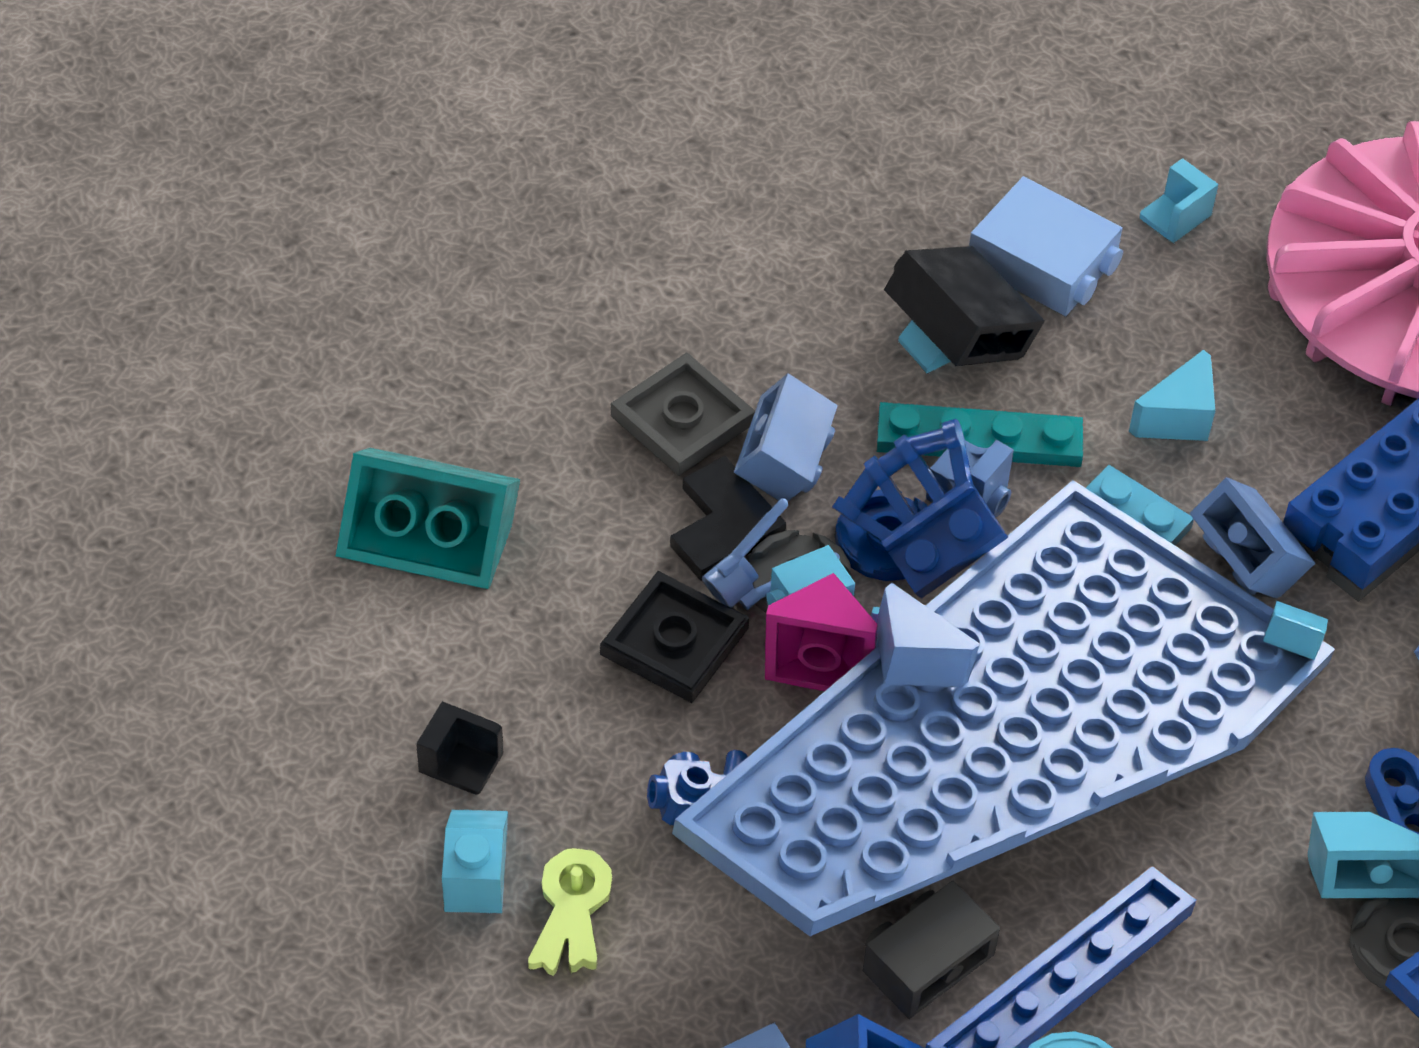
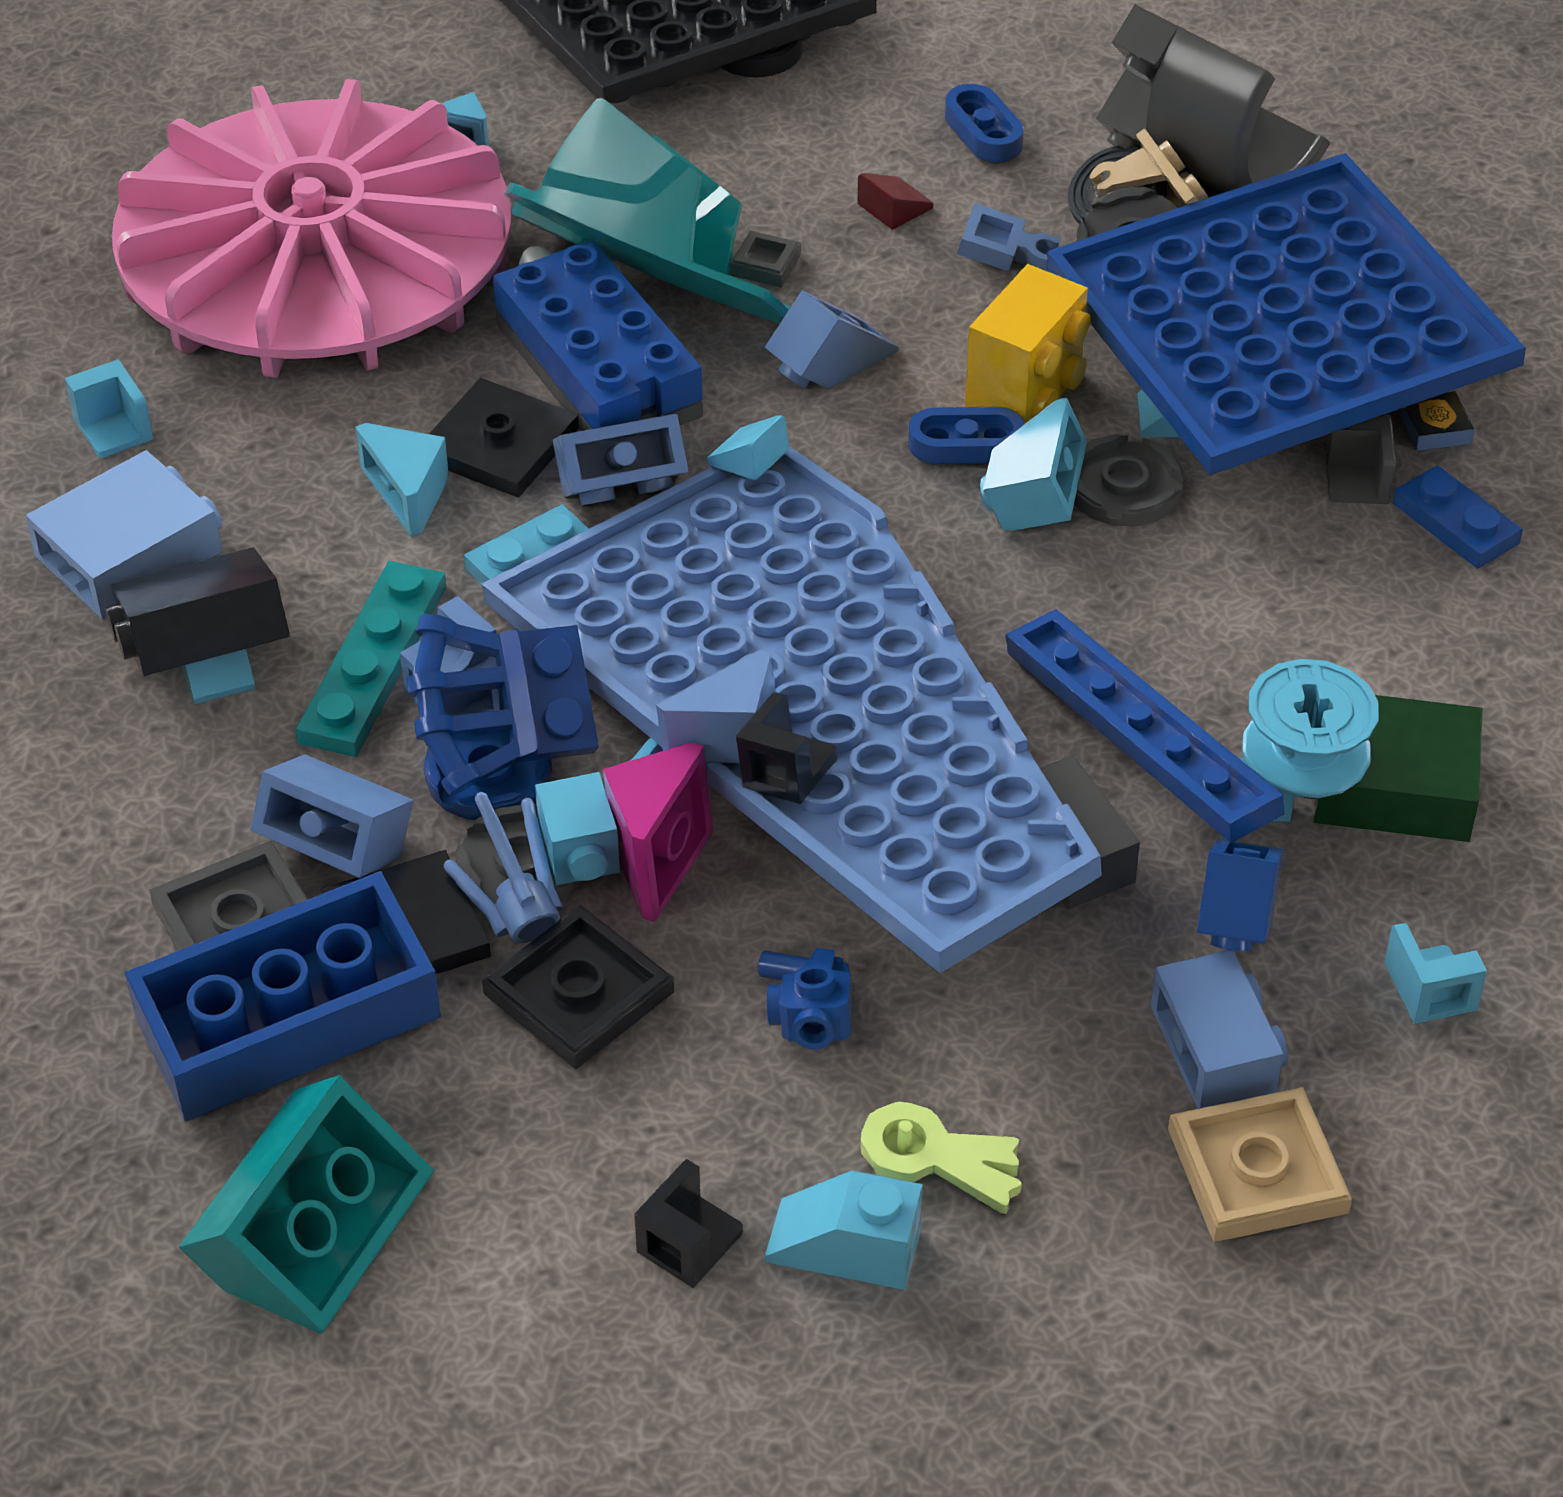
camera: 75 degrees left, 5 degrees down
none -> blue brick [124,871,441,1122]
none -> black plate [429,378,579,498]
none -> black panel [736,692,837,804]

